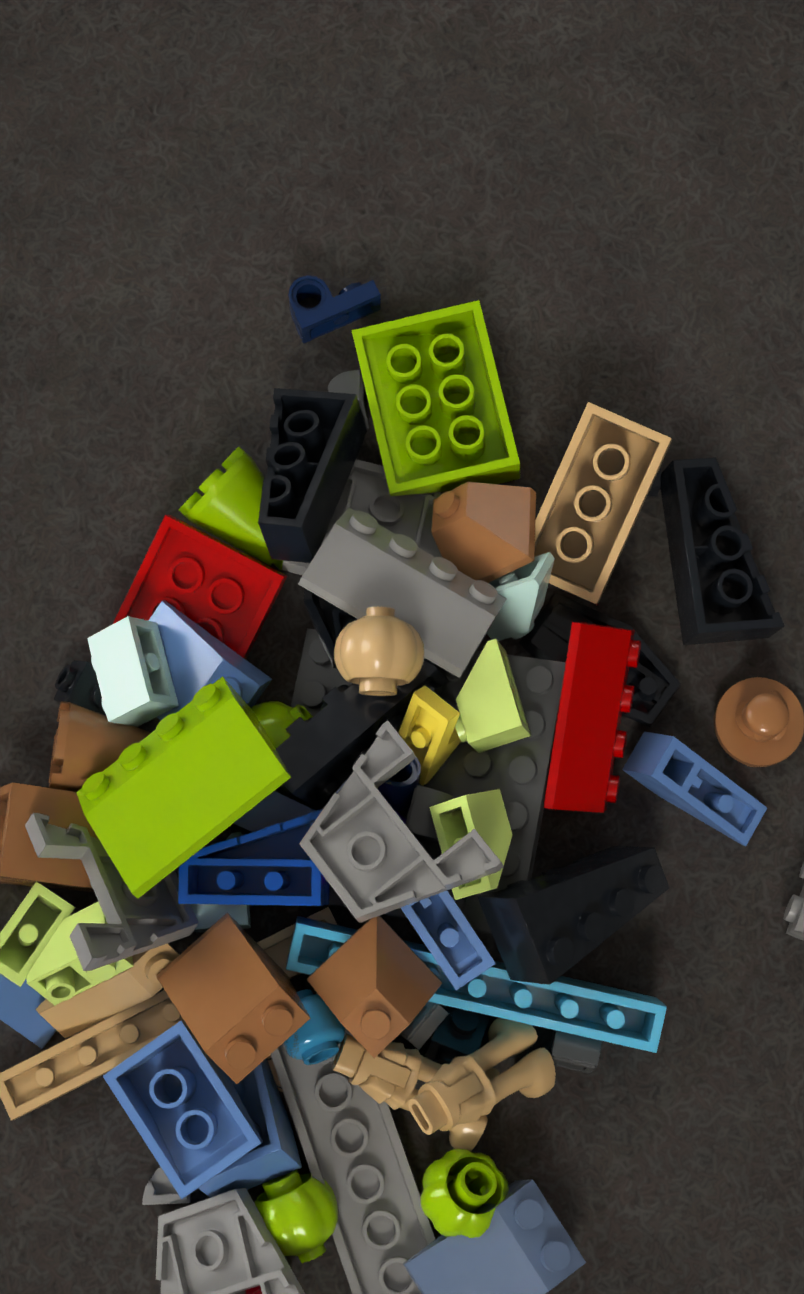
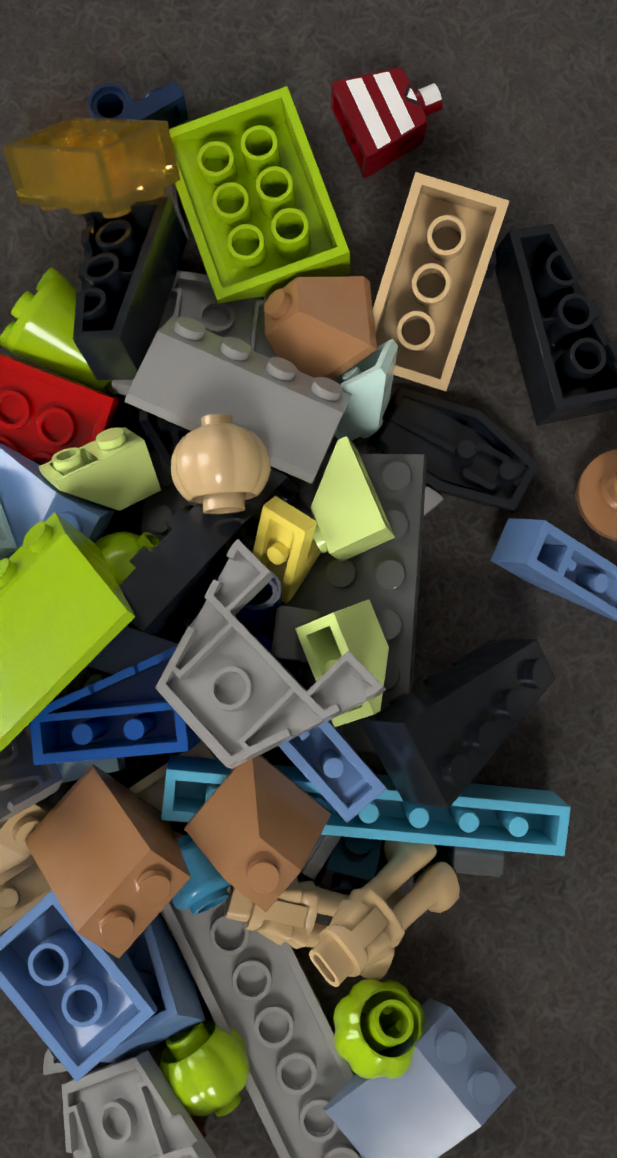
camera: 10 degrees left, 5 degrees up
red slope [543,622,641,813] -> none
none -> clear yellow brick [2,117,180,218]
none -> yellowish green slope [39,427,161,511]
none -> dark red torso [330,68,443,178]

